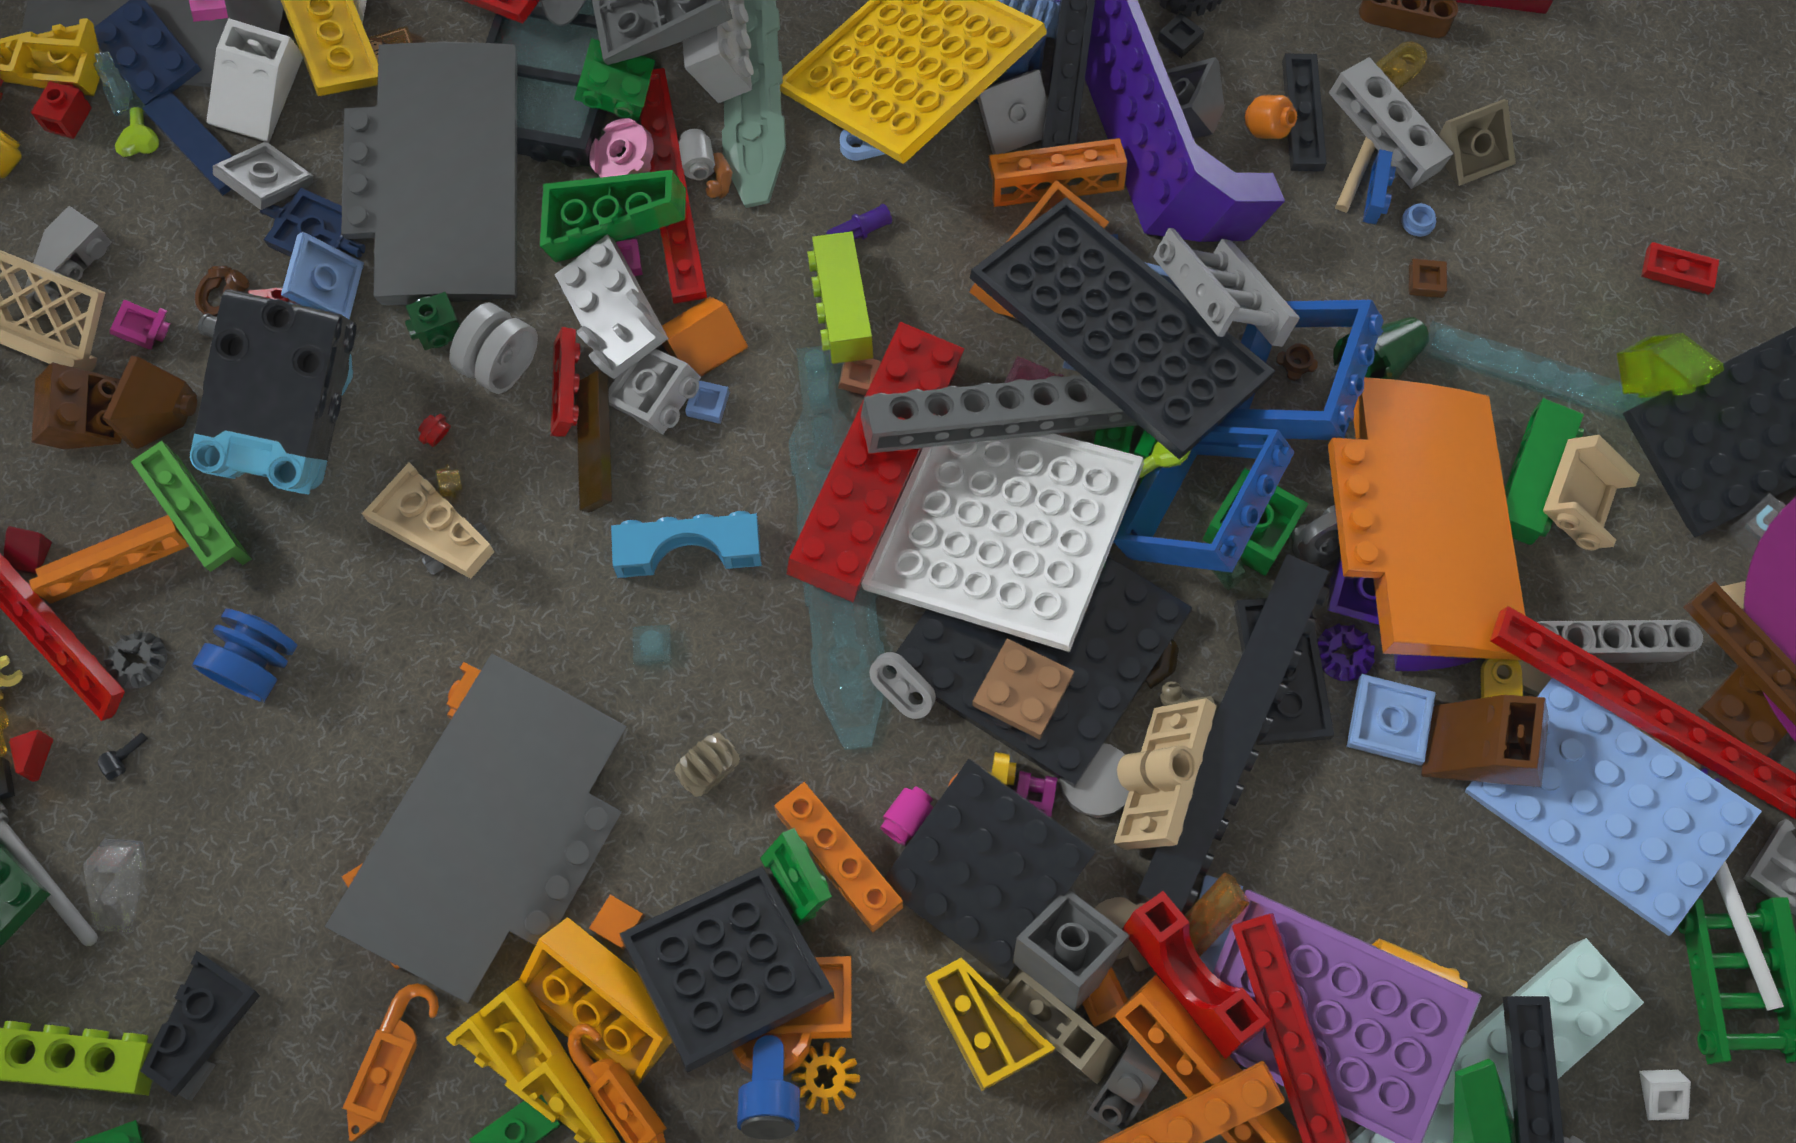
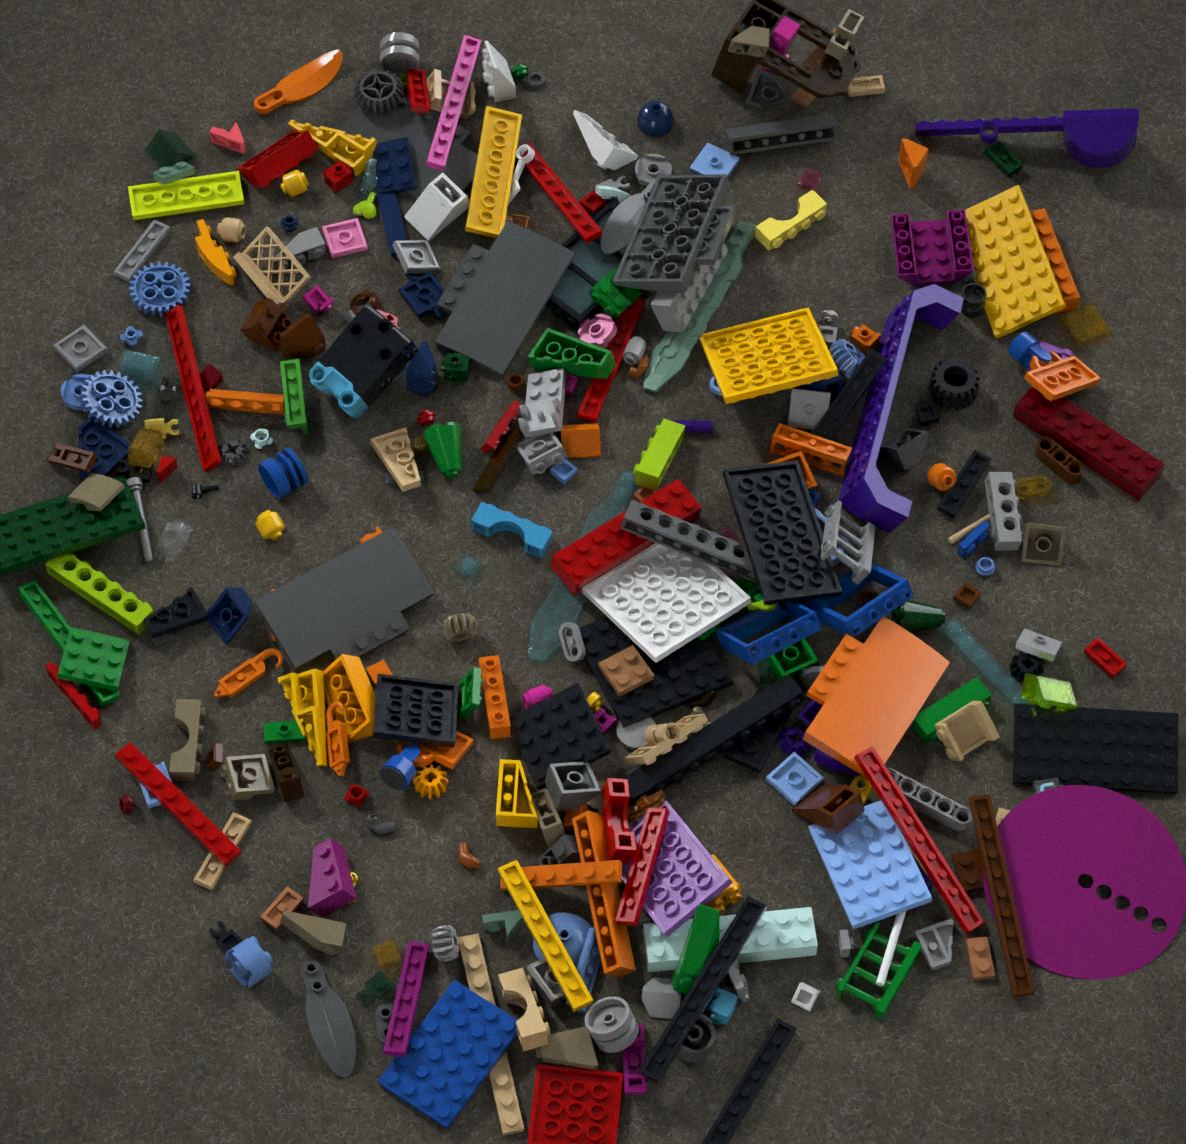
camera: 30 degrees right, 10 degrees down
light blue plate [281,232,364,319] -> none
light grey wheel [449,302,538,394] -> none
none -> dark blue slope [207,587,253,644]
none -> light aqua plate [250,429,273,449]
none -> yellow head [255,510,285,541]
none -> dark blue plate [280,215,299,232]
none -> bright pink tile [322,218,368,258]
none -> dark blue slope [406,341,438,398]
none -> green cone [423,422,461,478]
none -> reddish brown plate [506,373,525,392]
none -> light grey plate [838,929,854,958]
none -> black gear [1009,651,1044,685]
none -> light grey plate [1015,628,1062,662]

